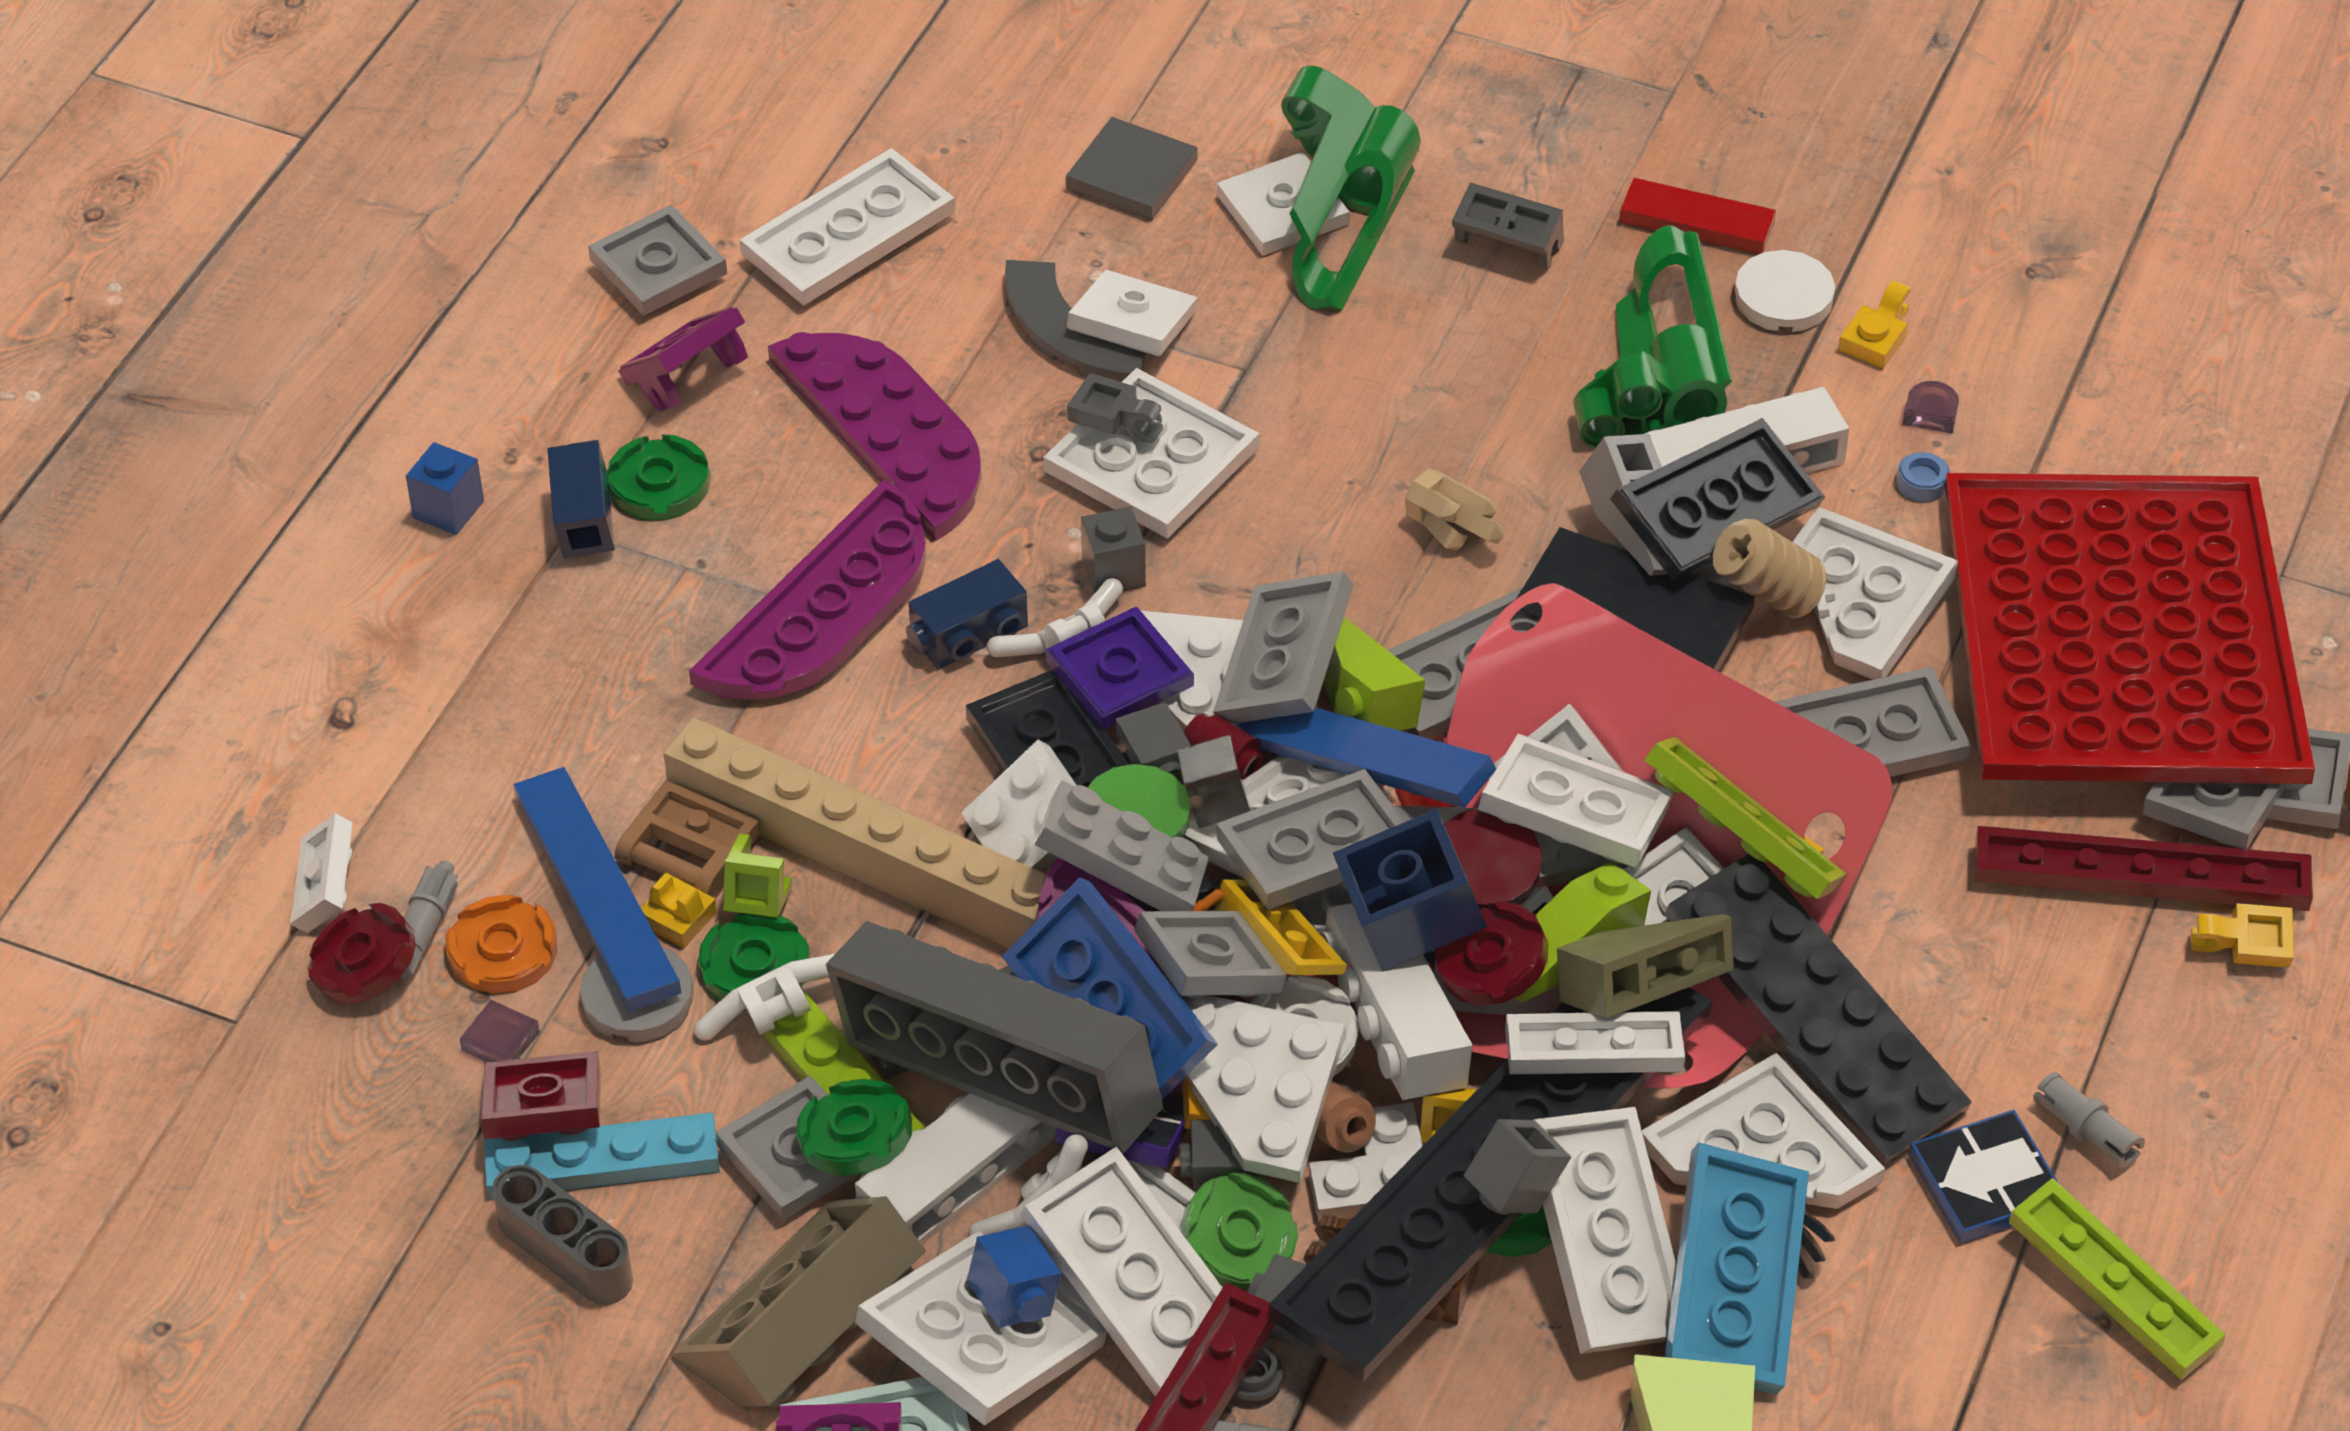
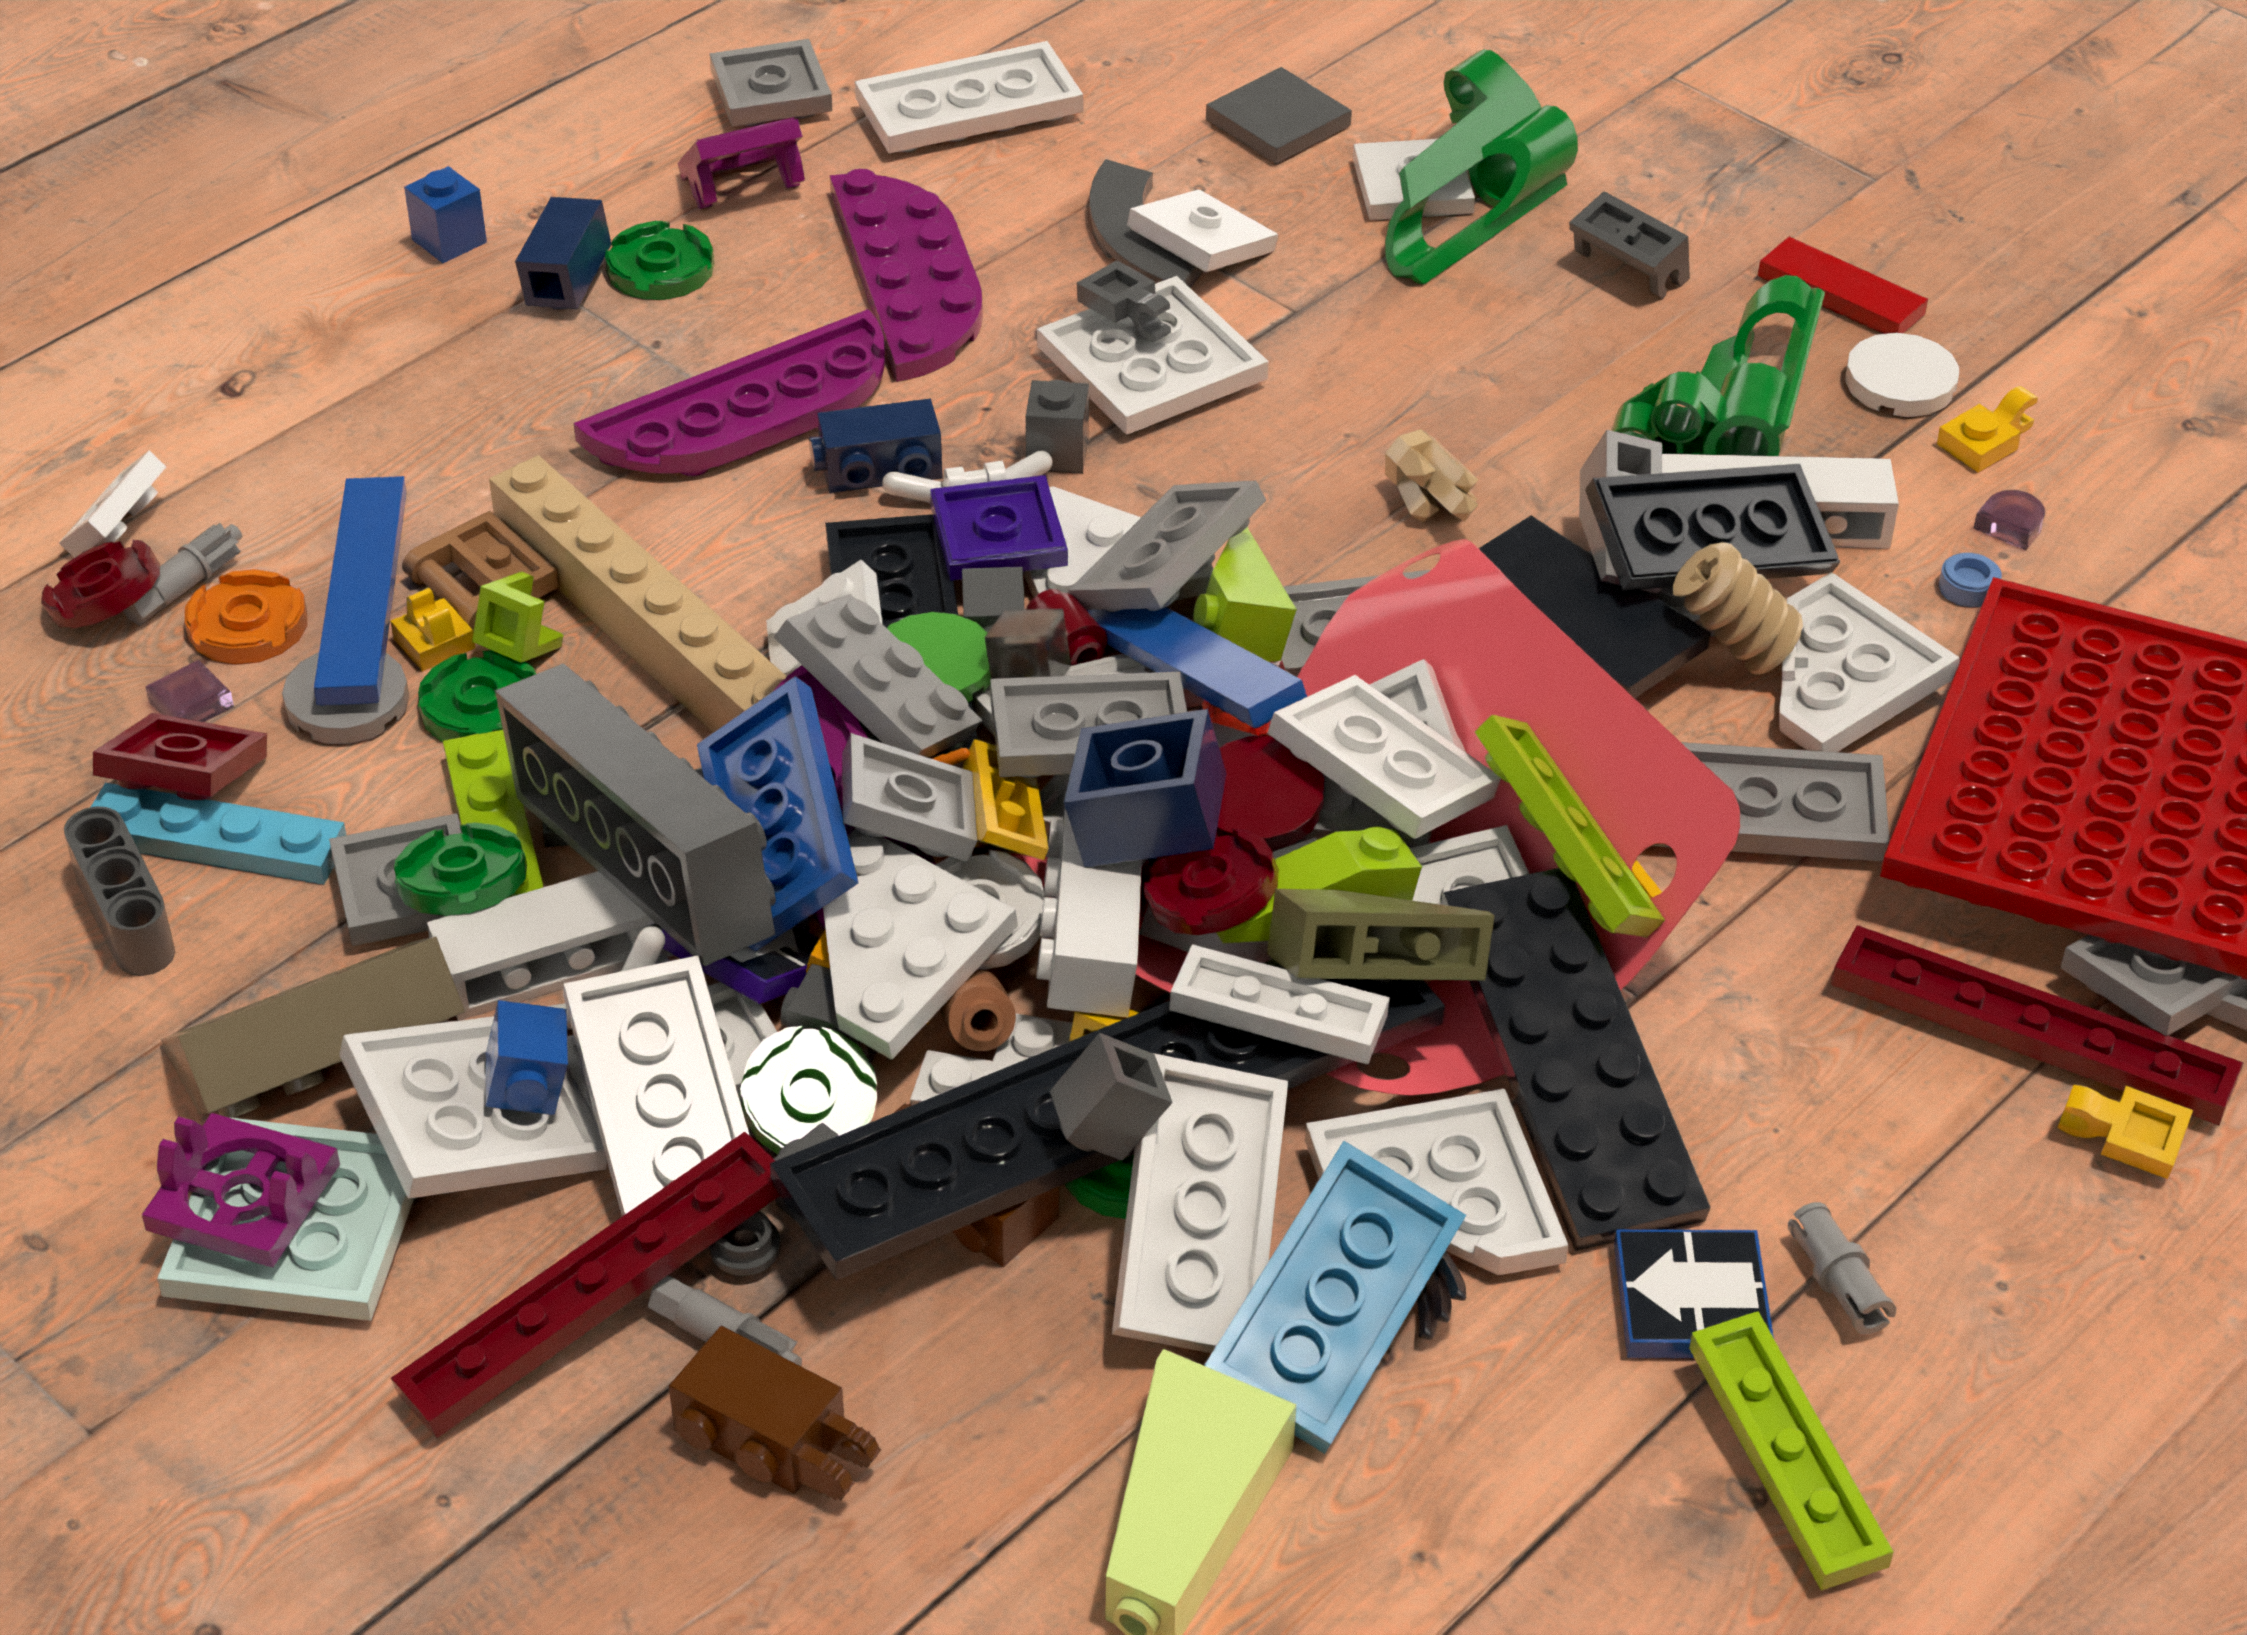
camera: 20 degrees right, 5 degrees down
white piece [694,954,835,1041] -> none

